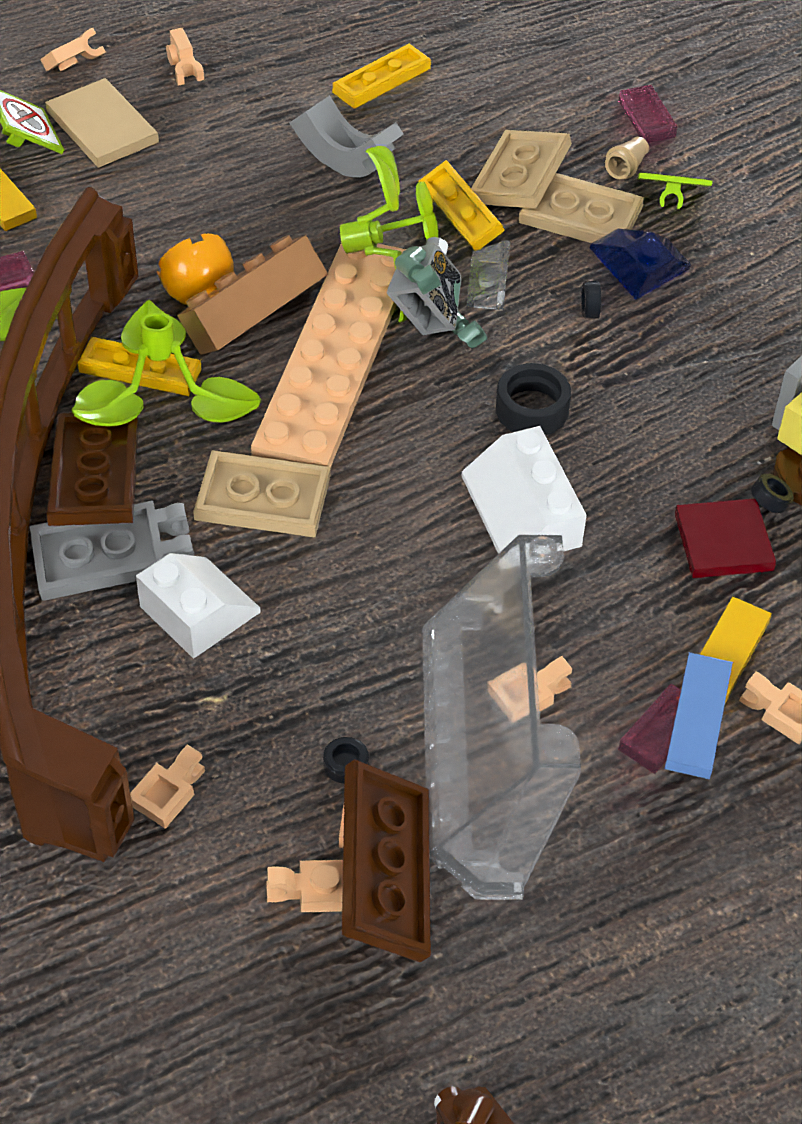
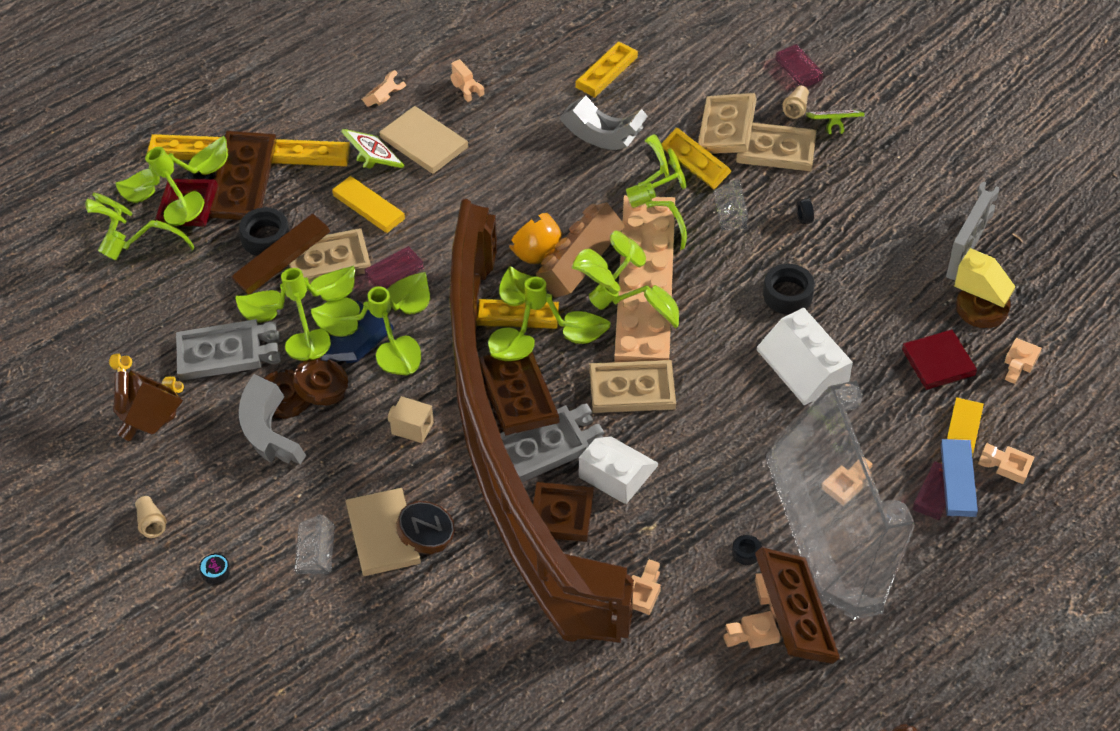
camera: 10 degrees left, 0 degrees up
torso [387,237,487,349] -> none
clear blue slope [589,228,691,300] -> none
black tile [751,474,794,513] -> none
none -> reddish brown plate [533,482,594,542]
none -> lime plant [572,231,679,329]

